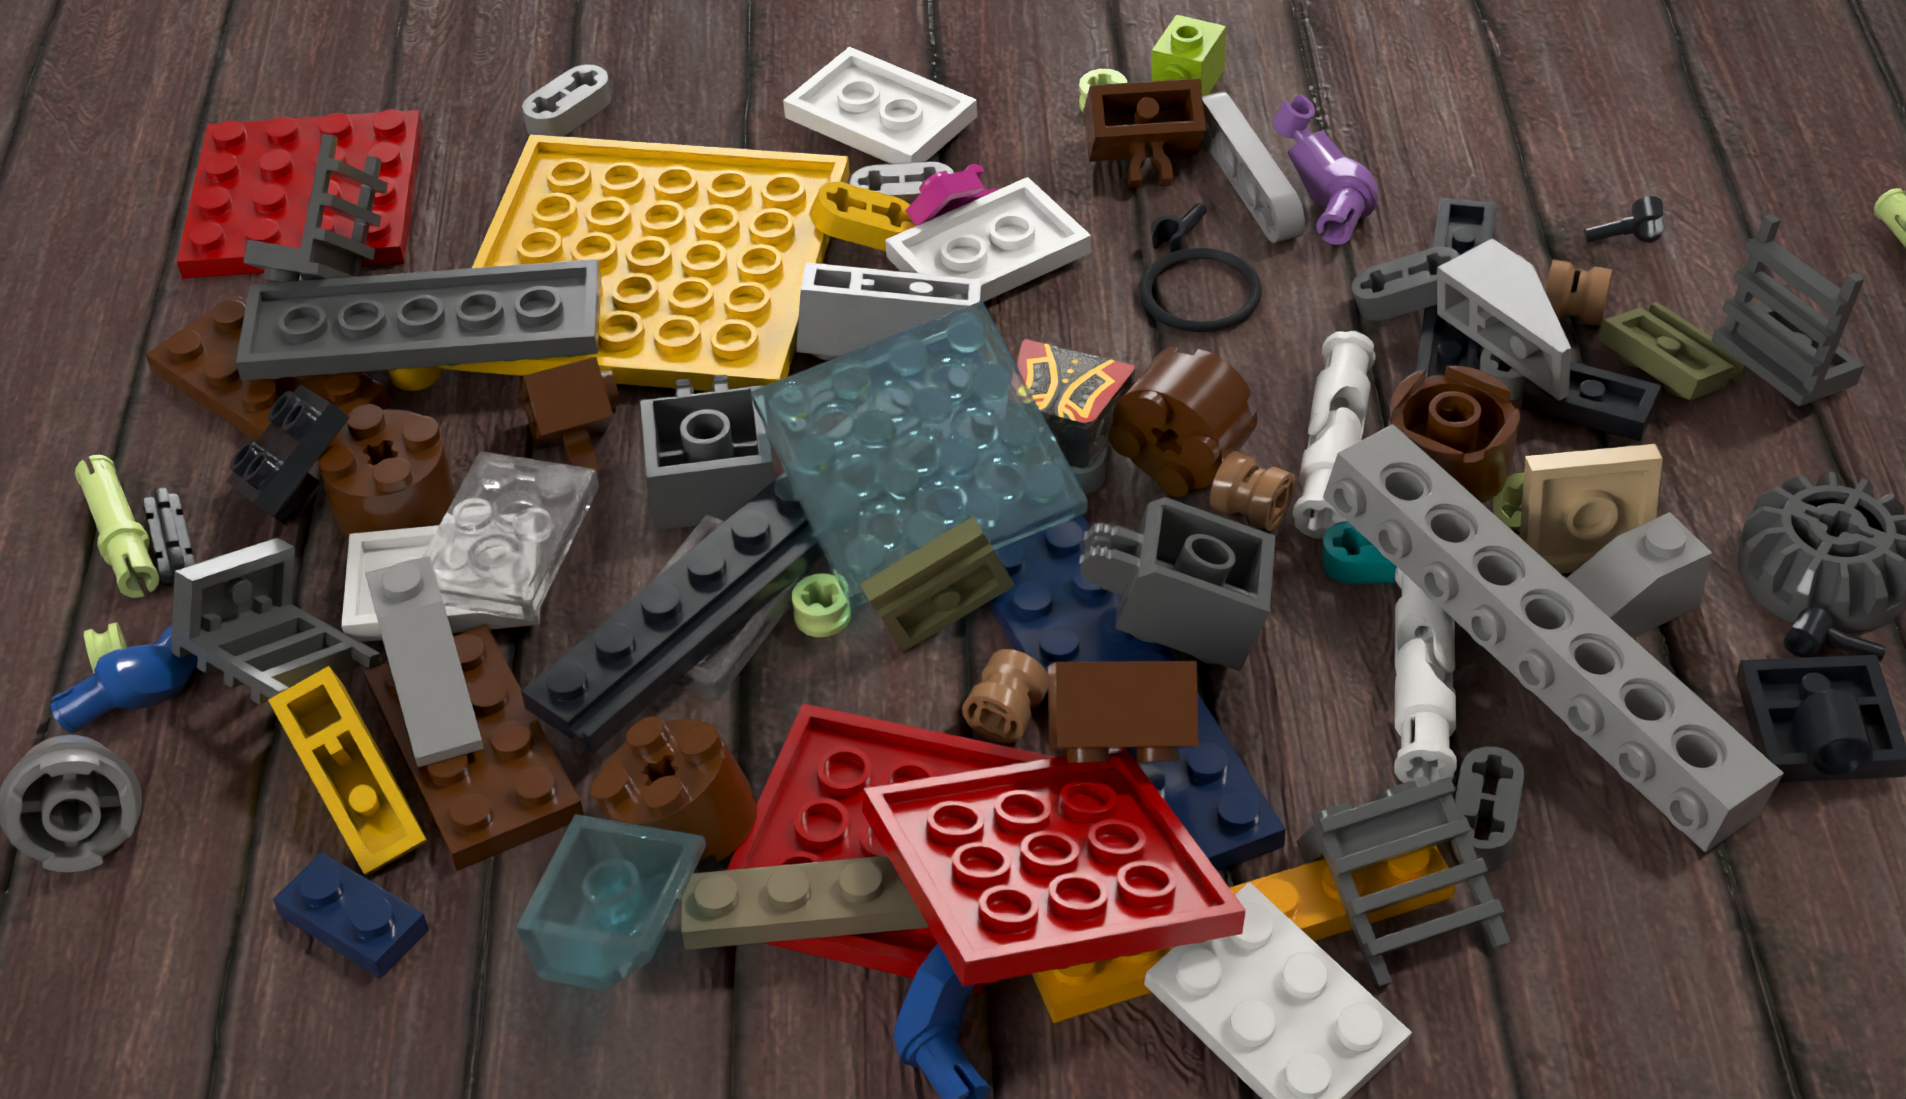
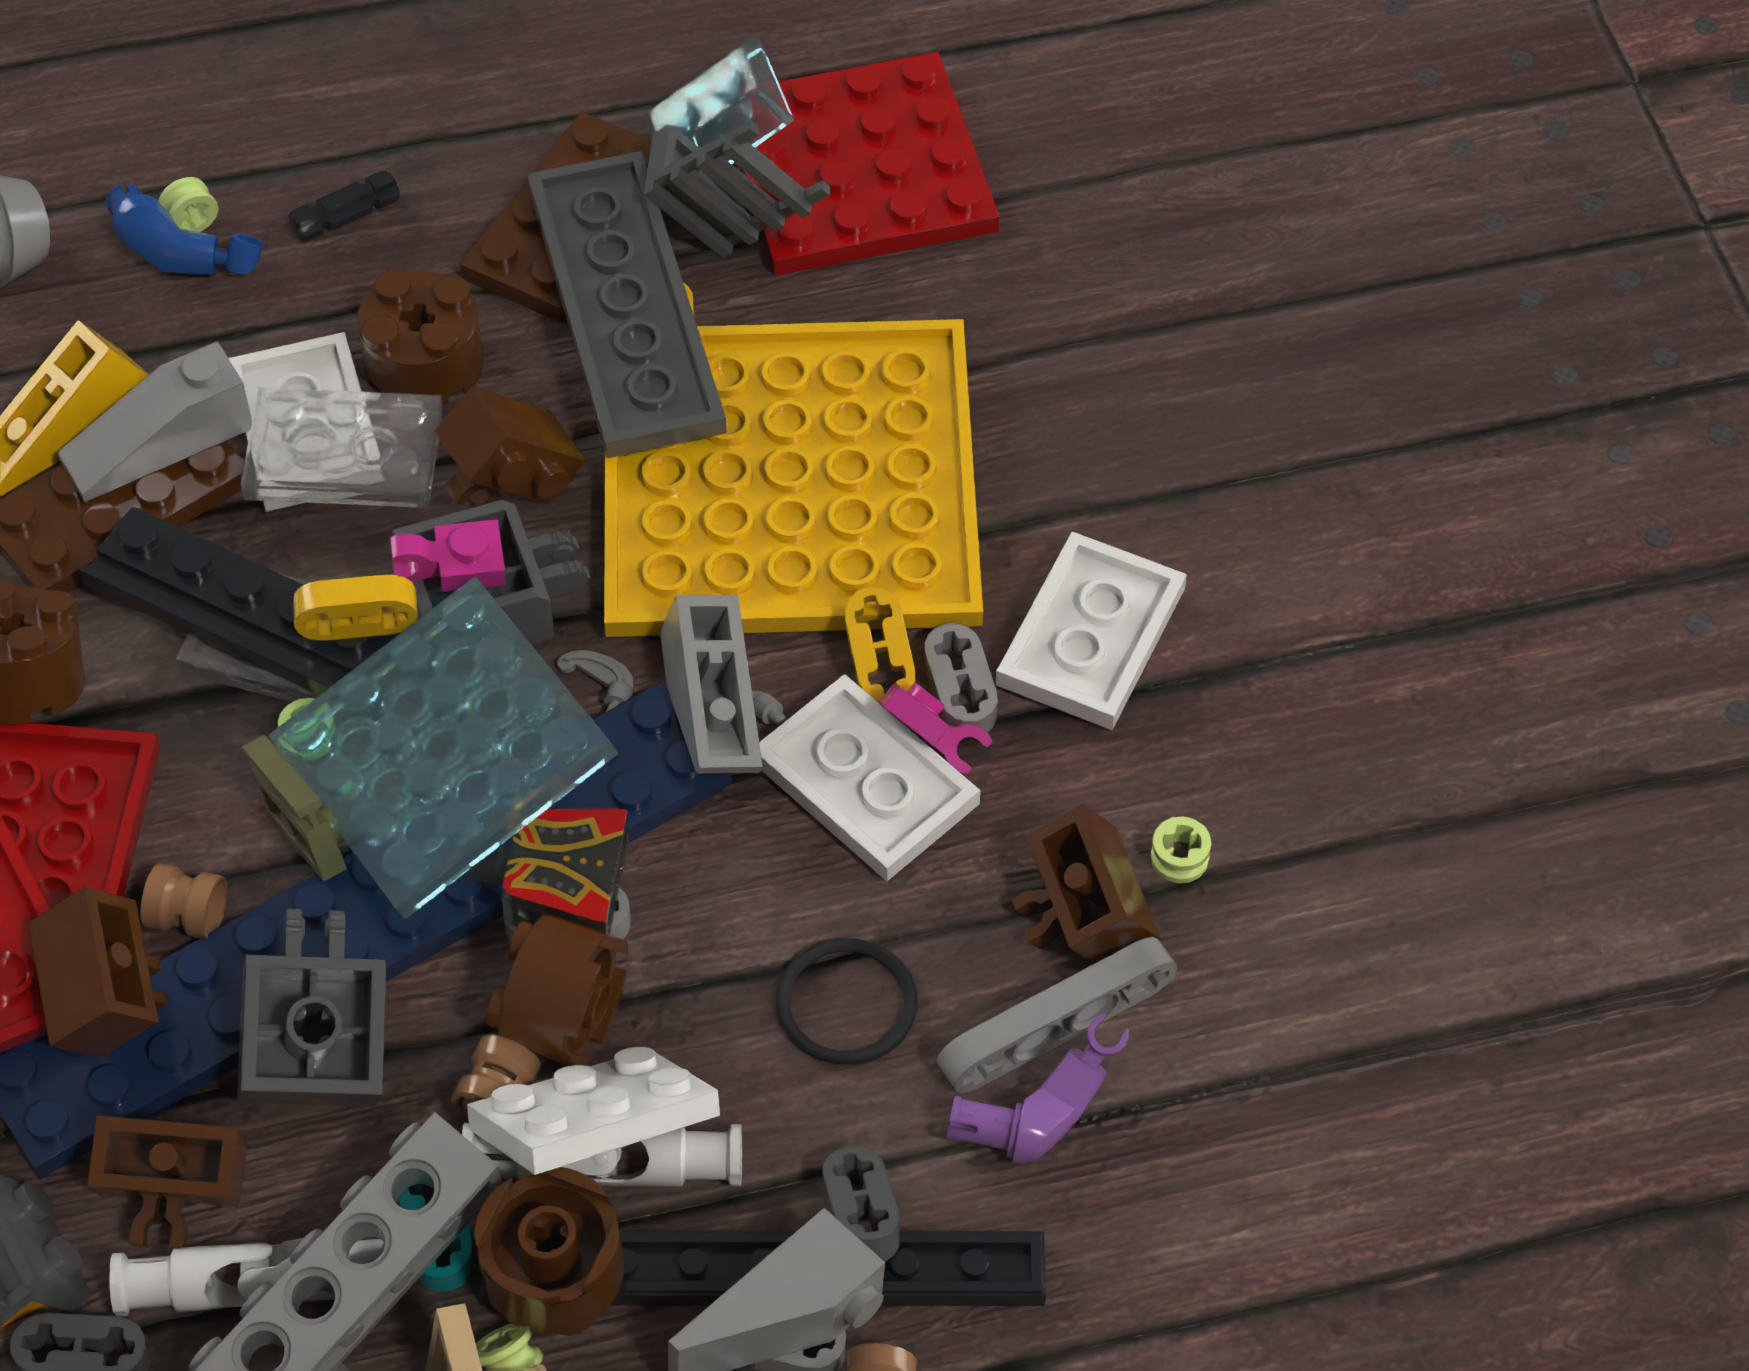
camera: 75 degrees right, 10 degrees up
yellowish green pin [75,455,160,598] -> none
dark grey plate [171,538,380,704] -> none
black plate [226,385,350,526] -> none
light grey beam [522,65,612,137] -> none
black hand [1151,203,1207,252] -> none
lime brick [1152,15,1226,96] -> none
none -> reddish brown brick [87,1115,248,1250]
none -> yellow beam [293,575,418,641]
none -> dark pink plate [390,519,506,592]
none -> white plate [467,1047,720,1175]
none -> clear light blue slope [649,35,794,164]

